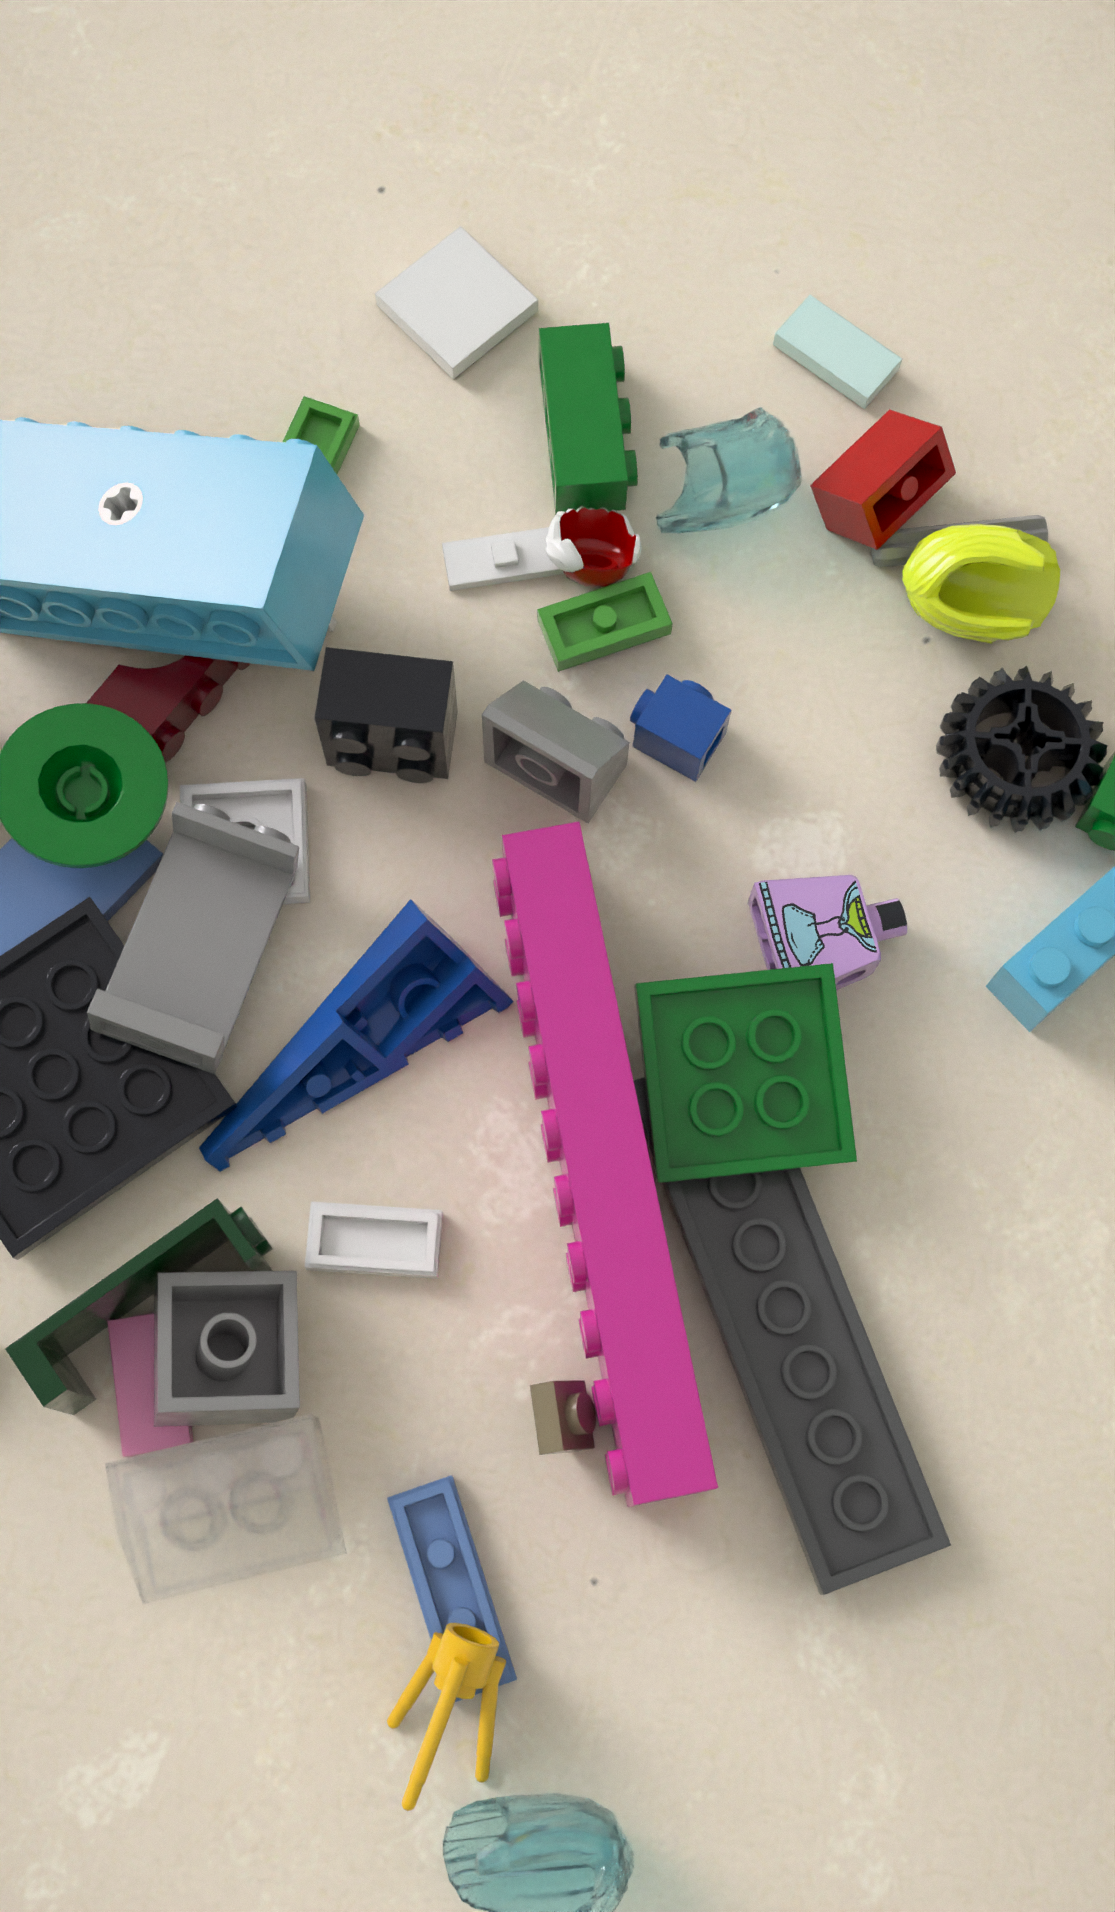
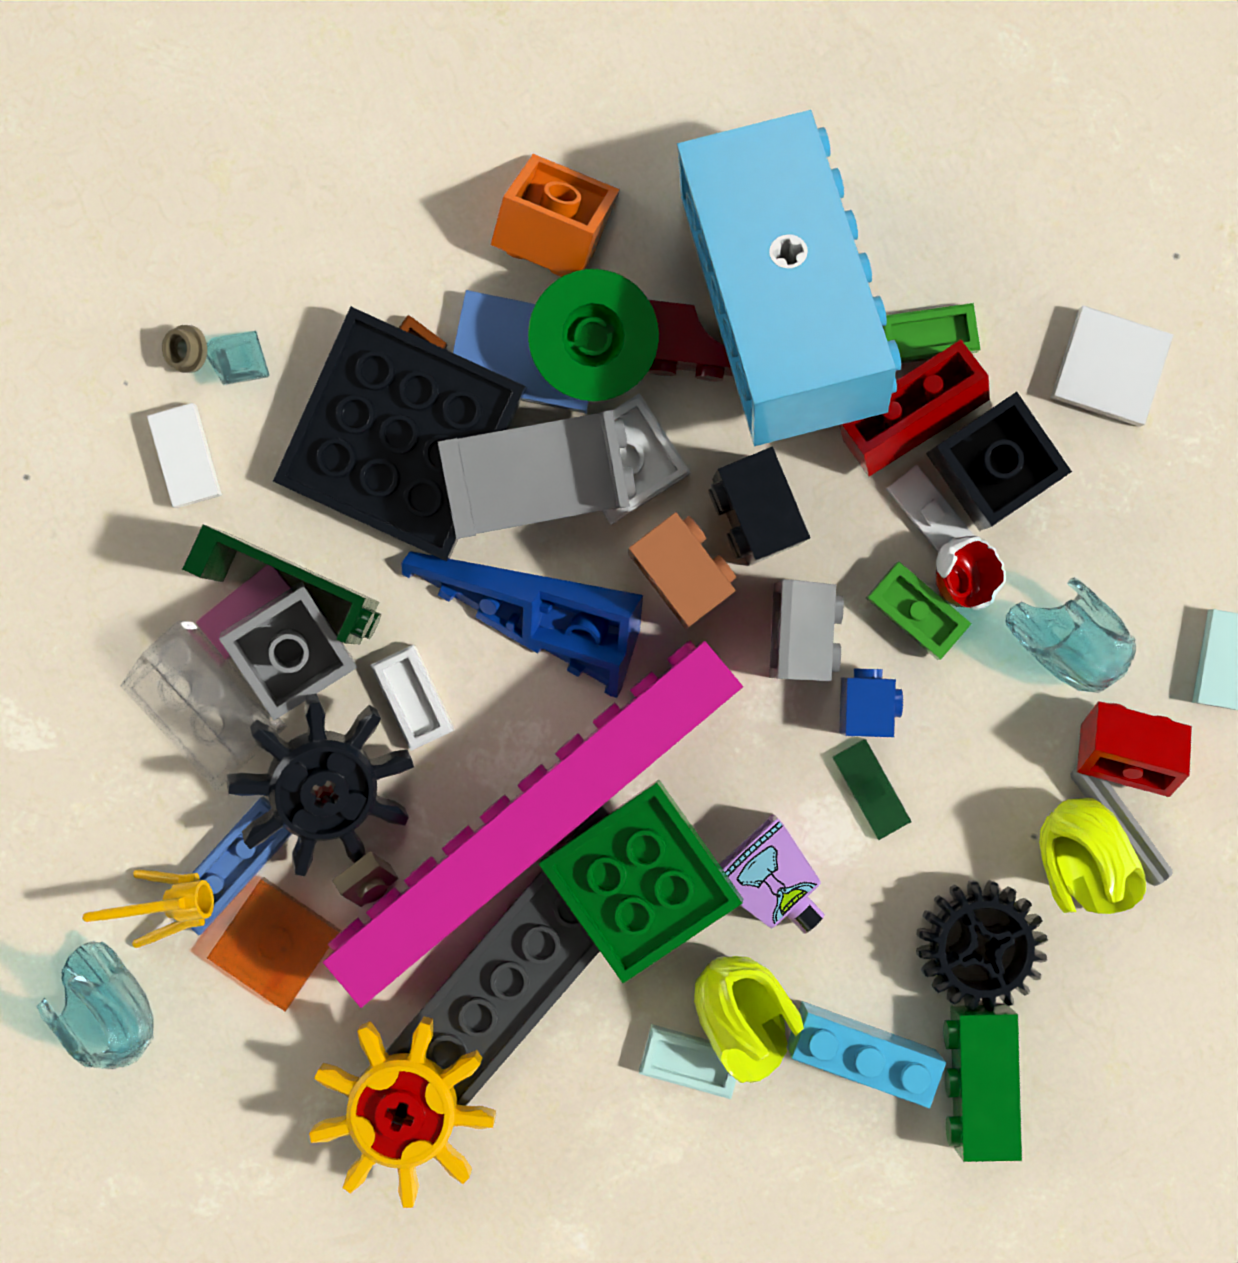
camera: 60 degrees right, 15 degrees up
green brick [539,323,638,515] -> none
none -> clear orange tile [207,877,342,1012]
none -> black gear [227,694,414,876]
none -> yellow gear [309,1016,496,1208]
none -> nougat brick [628,512,737,629]
none -> light aqua tile [639,1024,736,1099]
none -> neon yellow hair [694,956,804,1083]
none -> clear green piece [832,738,912,840]
none -> red brick [839,340,990,477]
none -> black brick [926,391,1072,531]

